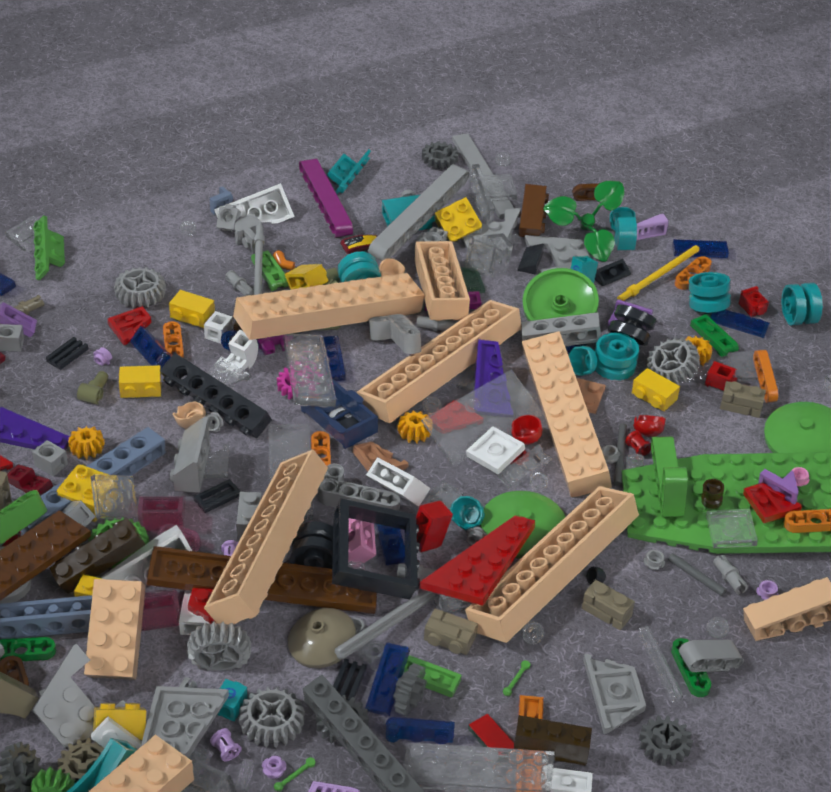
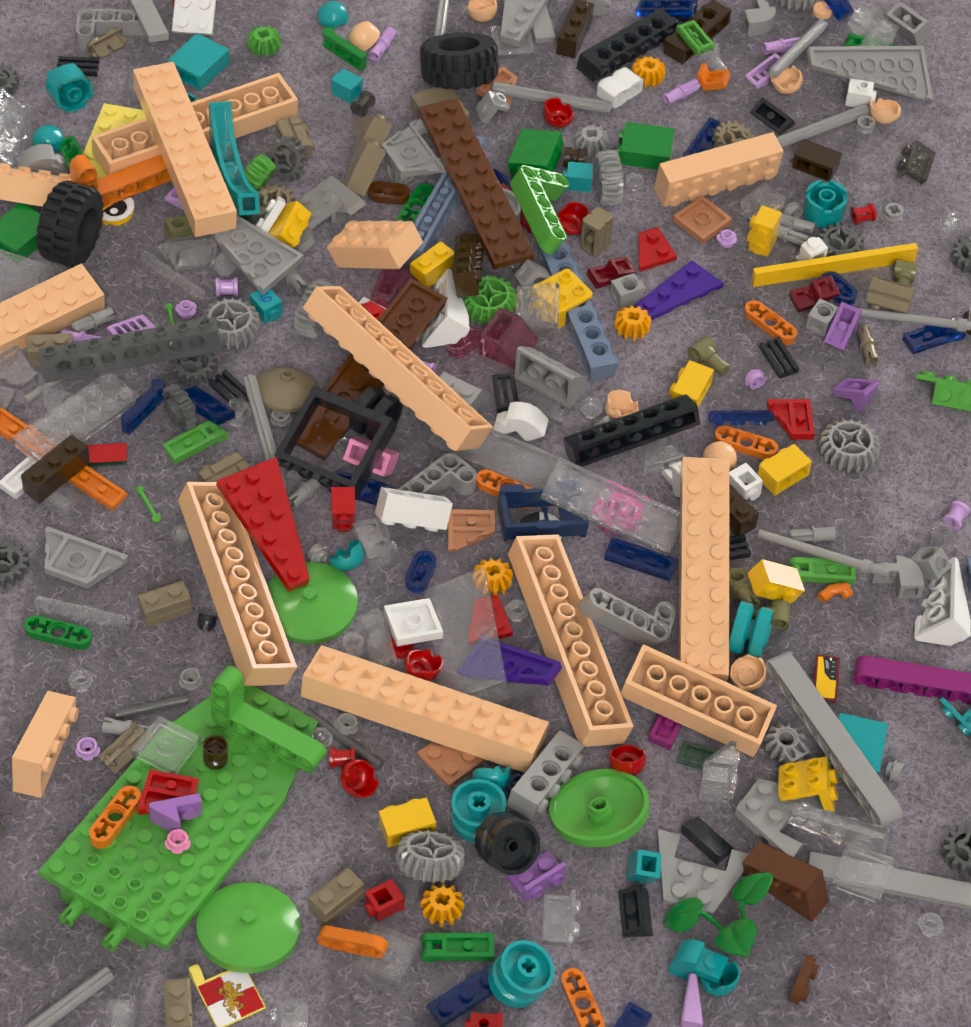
camera: 120 degrees right, 10 degrees up
yellow bar [617,245,699,301] -> none
light grey beam [679,640,744,672] -> none
none -> dark tan hinge [98,723,152,774]
none -> clear blue plate [405,550,436,593]
none -> white brick [493,402,549,441]
none -> clear bracket [542,889,581,947]
none -> red hair [609,744,646,776]
none -> light nougat hair [702,441,737,470]
none -> orange beam [744,300,797,345]
none -> medium lavender slope [832,378,879,412]
none -> lavender bush [942,501,970,531]

